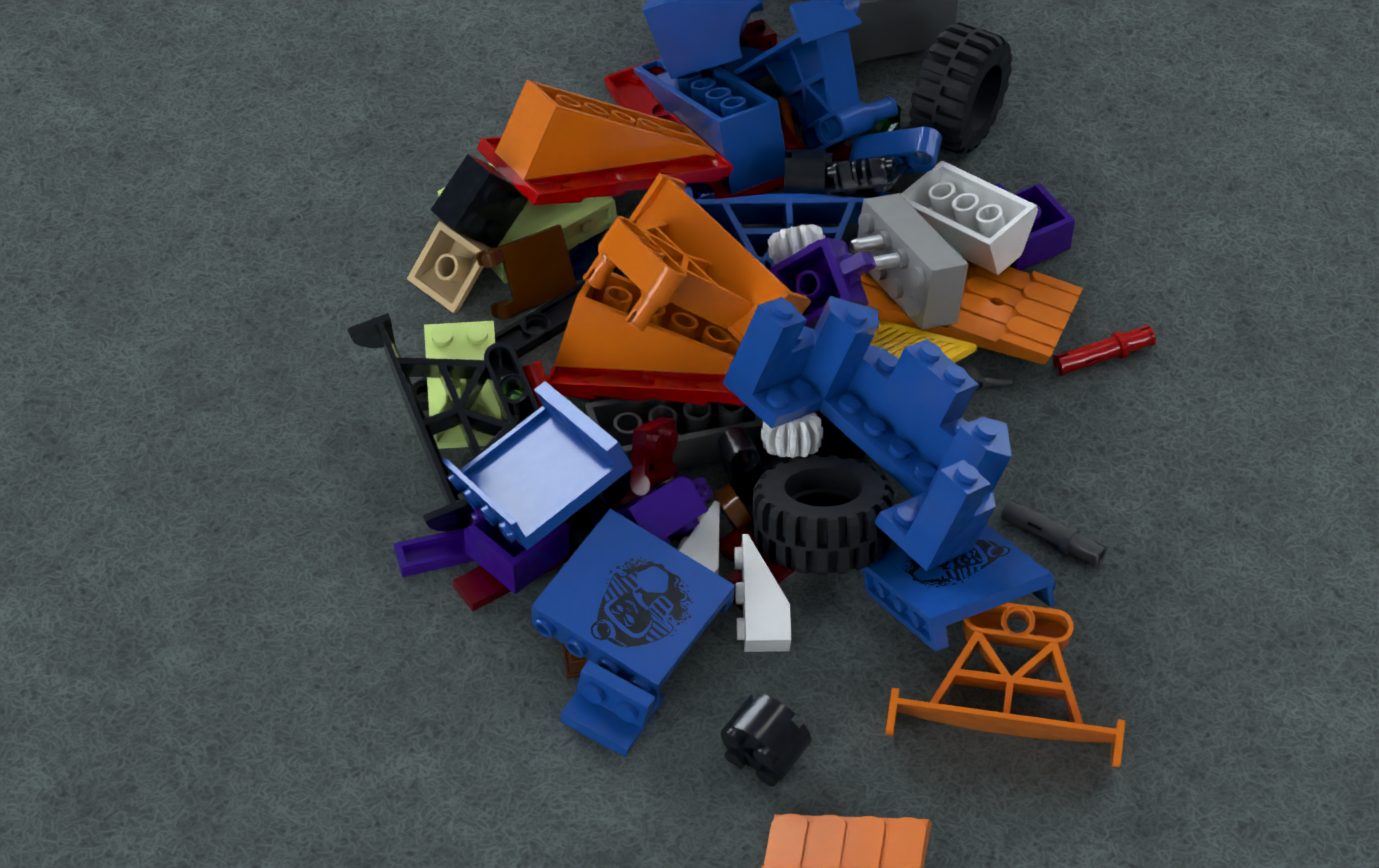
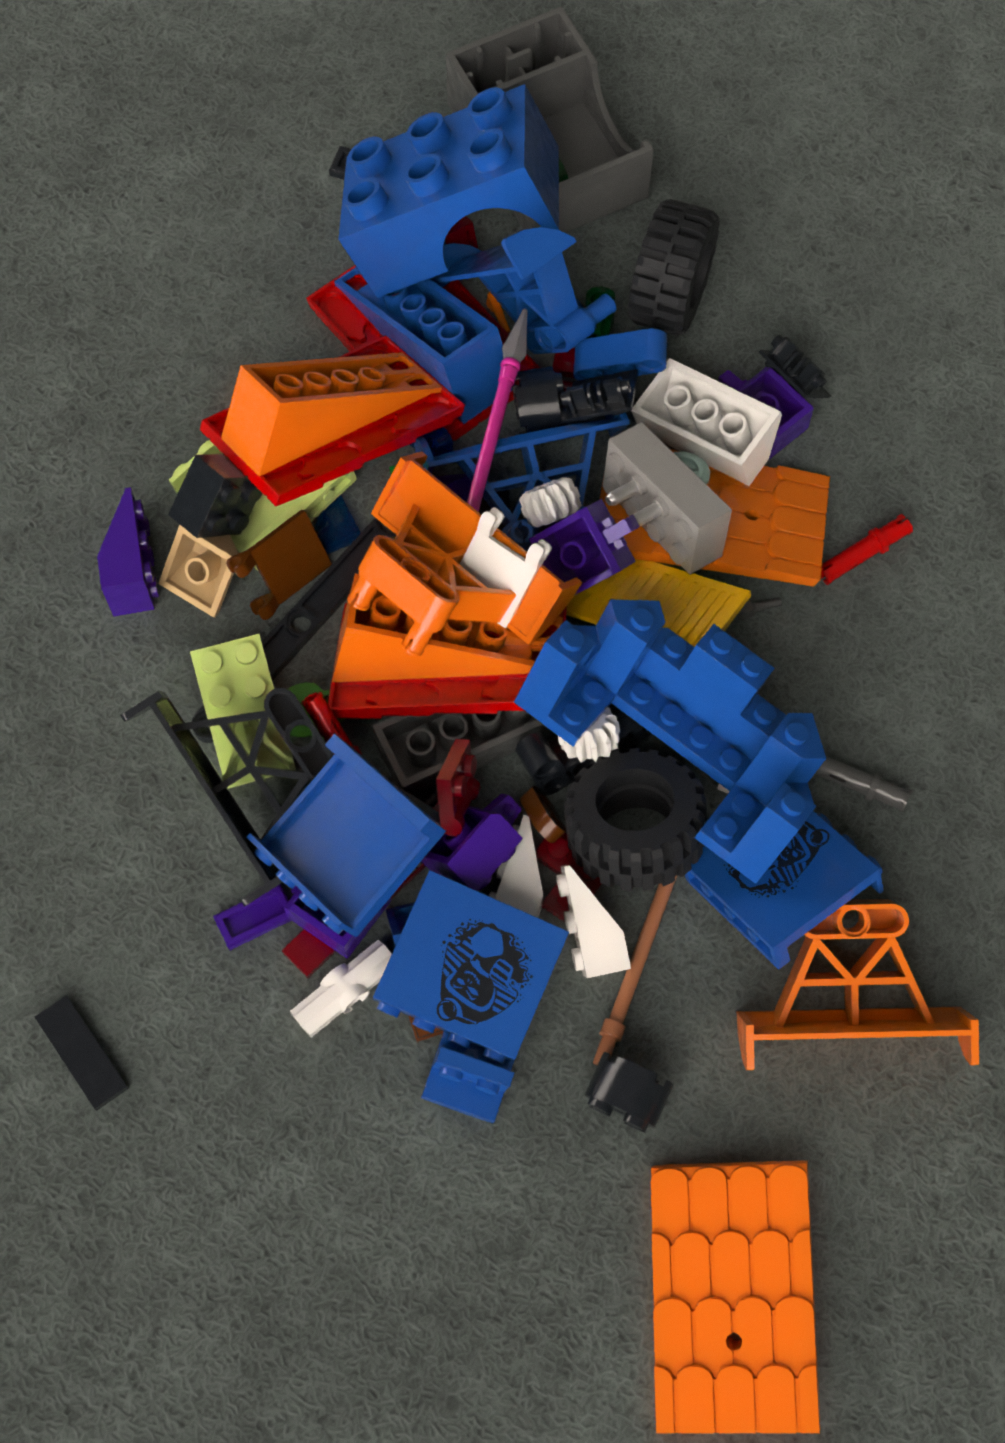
camera: 10 degrees left, 20 degrees up
none -> black tile [35,995,129,1111]
none -> dark purple slope [97,487,159,617]
none -> white piece [290,940,392,1038]
none -> white flag [460,507,552,629]
none -> dark pink piece [467,308,528,512]
none -> nougat bar [593,875,677,1066]
none -> black hinge [759,335,831,399]

